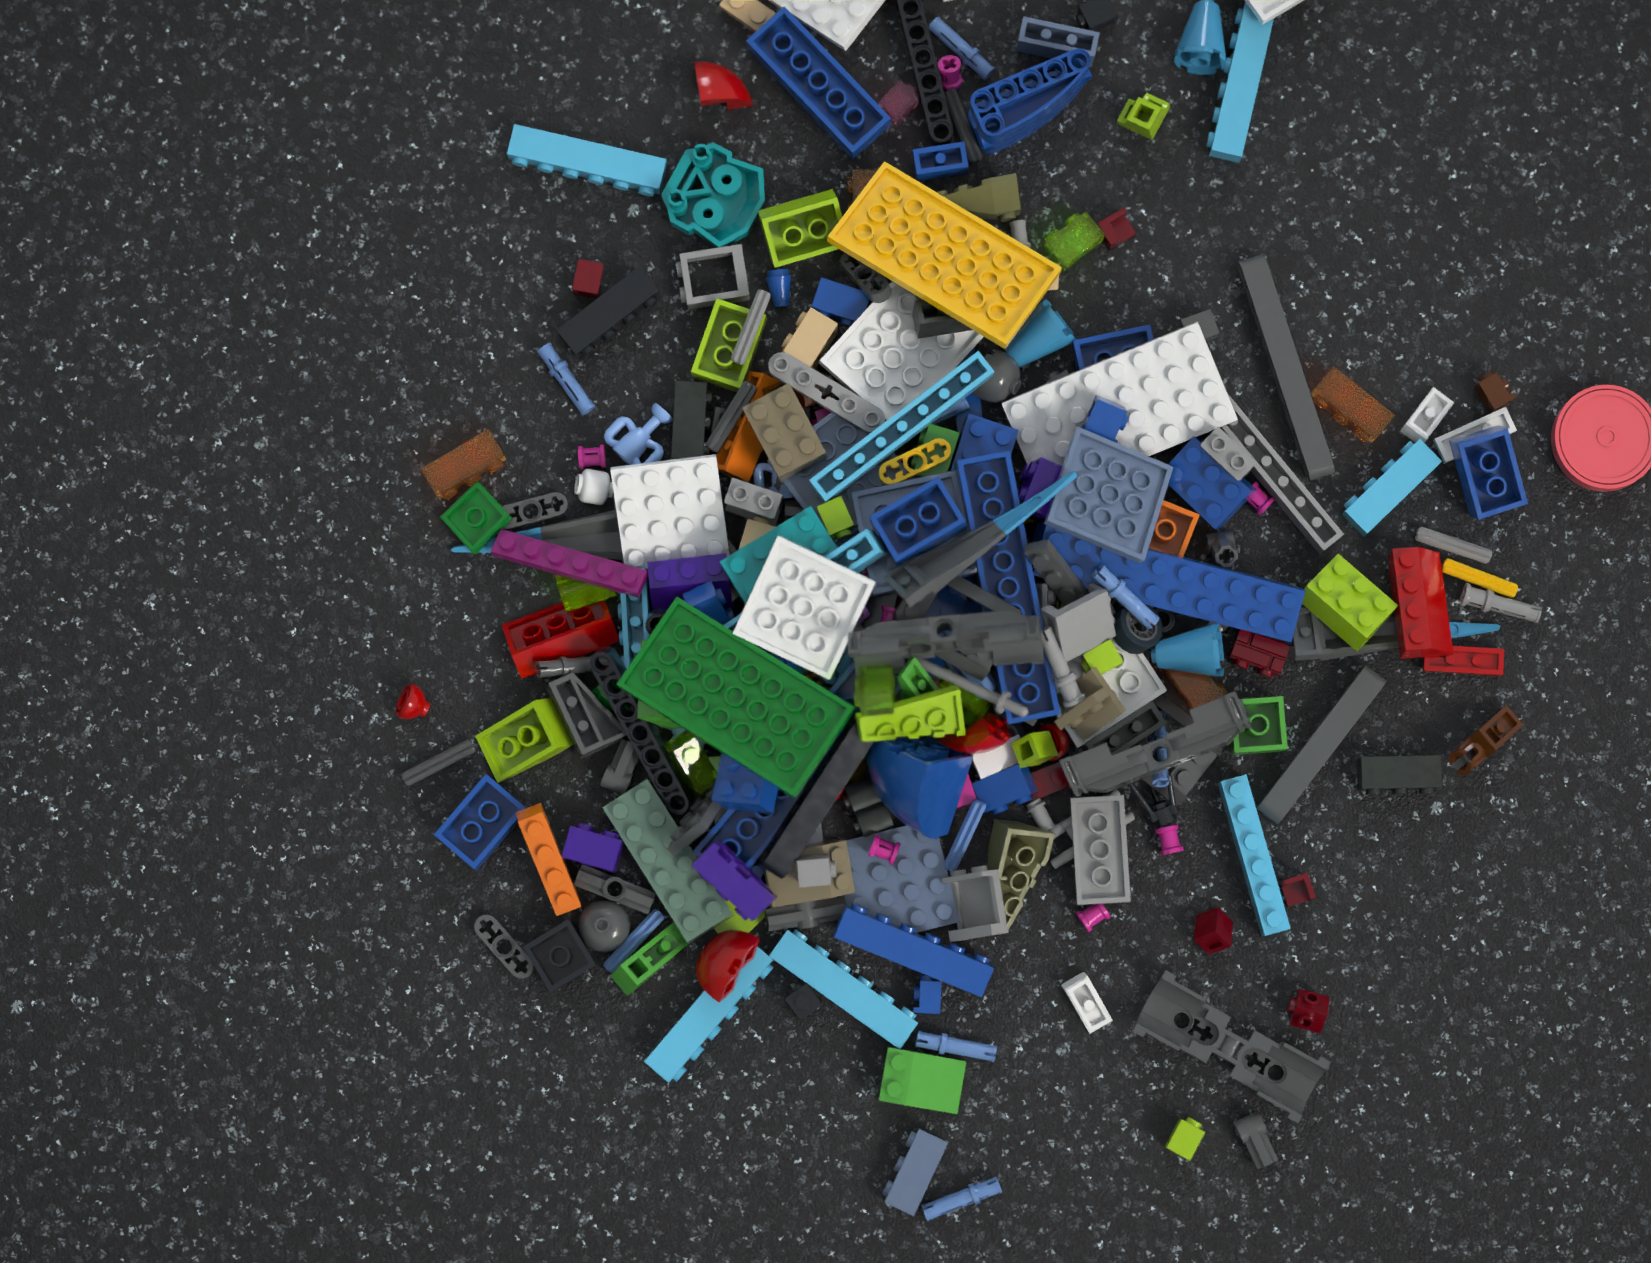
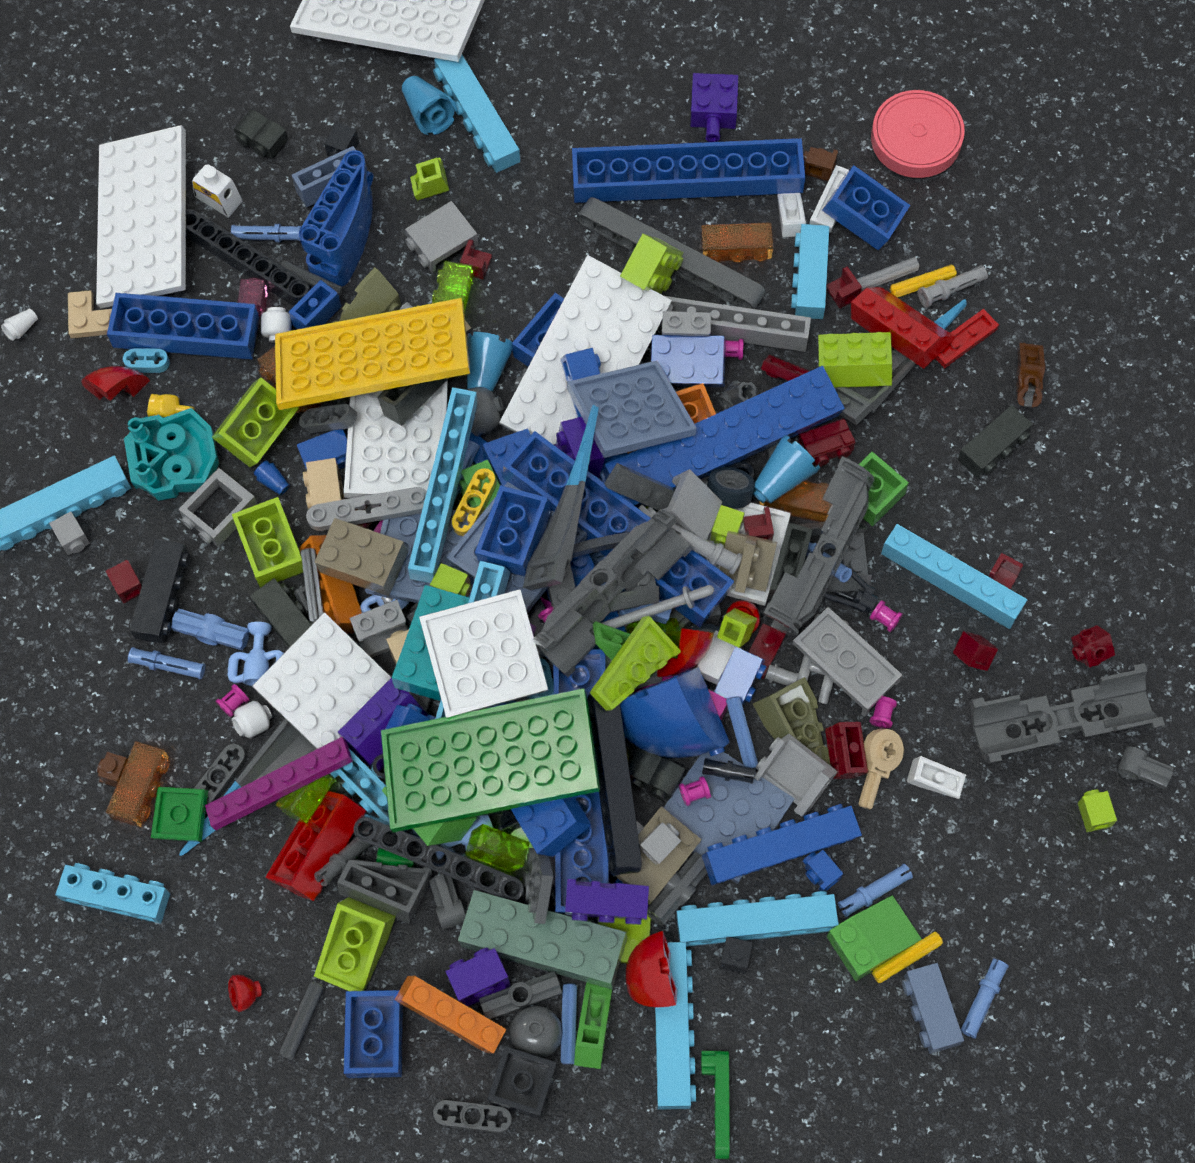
camera: 40 degrees left, 15 degrees down
light grey axle [731,289,771,365] -> none
clear neon green brick [854,664,896,717] -> none
dark pink bush [938,55,963,90] -> none
medium blue pin [1092,564,1159,630] -> none
dark grey beam [1256,665,1387,825] -> none
none -> light grey brick [49,511,90,555]
none -> medium azure brick [55,863,170,924]
none -> reddish brown brick [97,752,133,790]
none -> medium azure beam [123,348,170,373]
none -> yellow piece [147,394,195,418]
none -> medium blue piece [171,609,250,651]
none -> white head [261,307,292,343]
none -> light grey panel [405,201,479,273]
none -> blue brick [572,138,805,203]
none -> lime brick [620,234,684,294]
none -> dark purple brick [690,73,738,142]
none -> green beam [701,1050,730,1159]
none -> black pin [702,758,756,784]
none -> dark red panel [743,507,774,541]
none -> dark red plate [761,355,810,381]
none -> dark red brick [825,722,868,779]
none -> dark red panel [826,267,862,309]
none -> tan piece [859,729,904,809]
none -> yellow axle [872,932,943,983]

